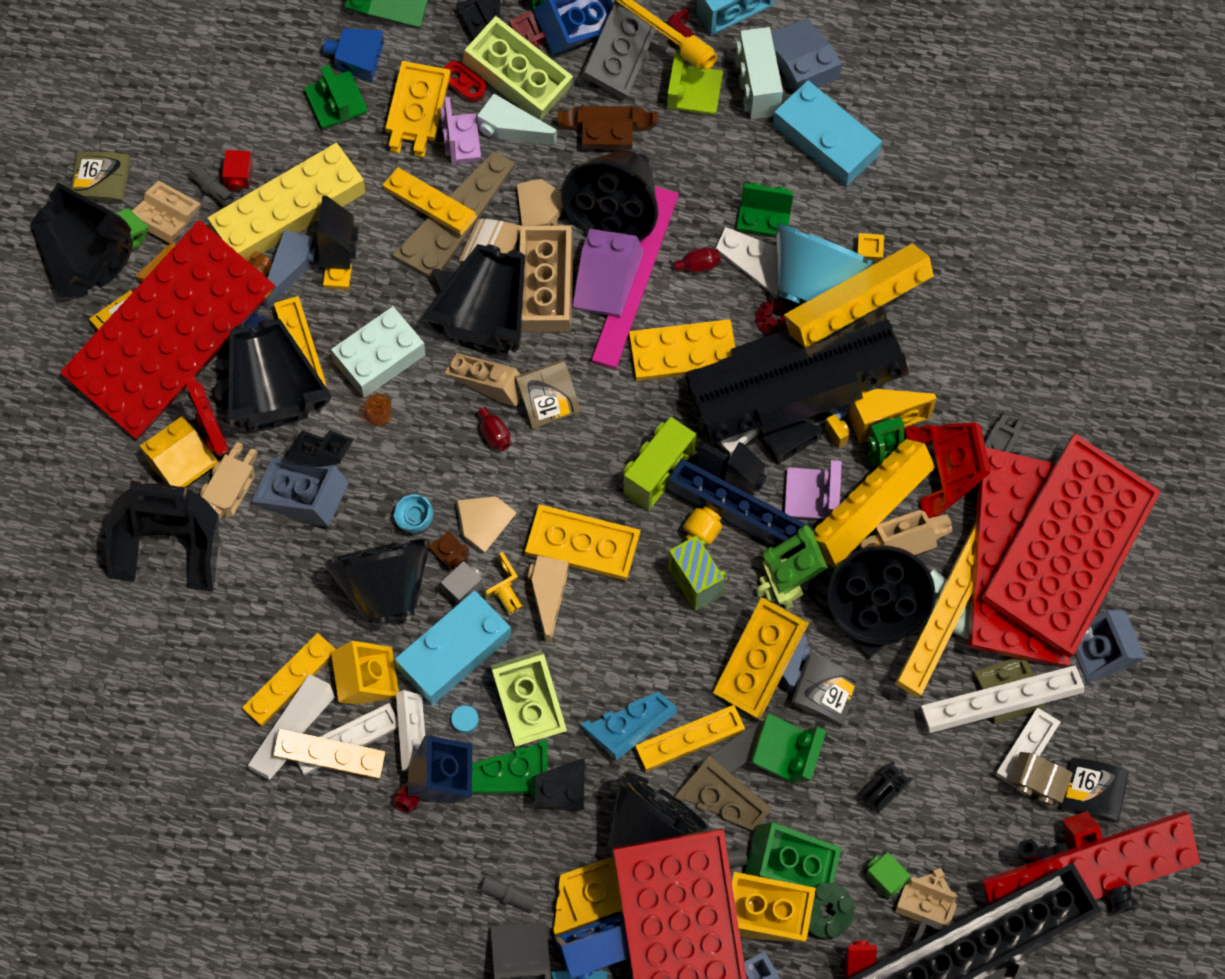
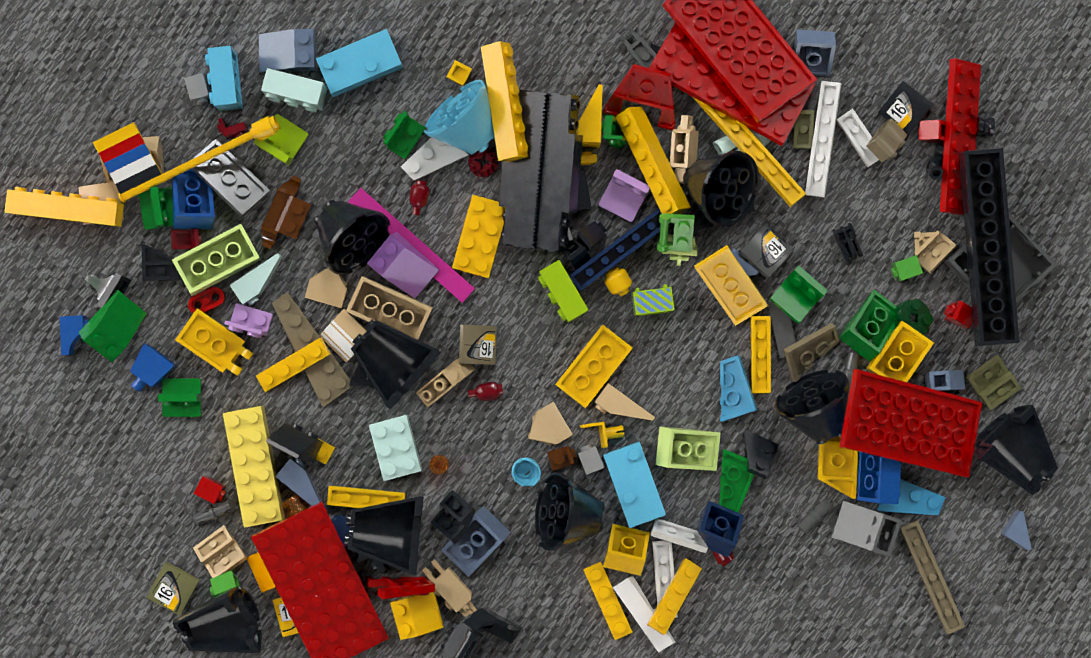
camera: 65 degrees left, 20 degrees up
medium azure tile [451,705,479,734] -> none

